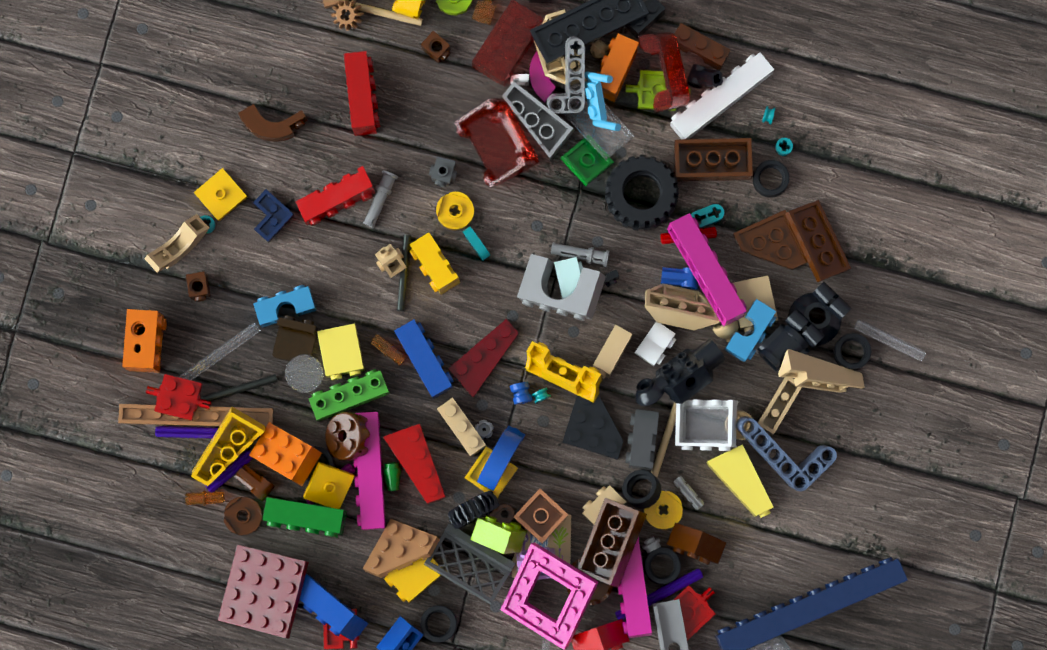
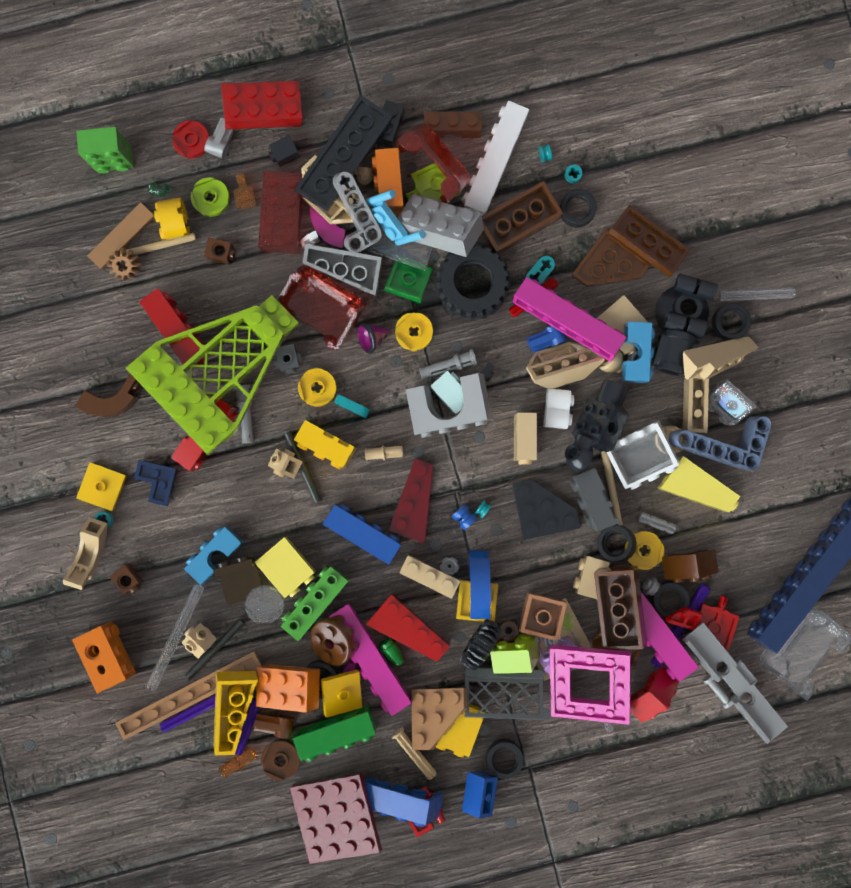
camera: 35 degrees left, 5 degrees up
red plate [146,374,211,421] -> none
clear orange axle [371,335,407,366] -> none
yellow bracket [525,341,602,403] -> none
black piece [686,64,723,89] -> none
none -> lime wing [126,295,299,455]
none -> tan brick [182,623,217,659]
none -> magenta hat [357,322,390,354]
none -> tan axle [365,445,404,461]
none -> tan axle [391,727,437,780]
none -> yellow plate [395,313,433,352]
none -> light grey brick [397,194,484,257]
none -> red tile [665,606,703,630]
none -> clear slope [708,380,756,426]

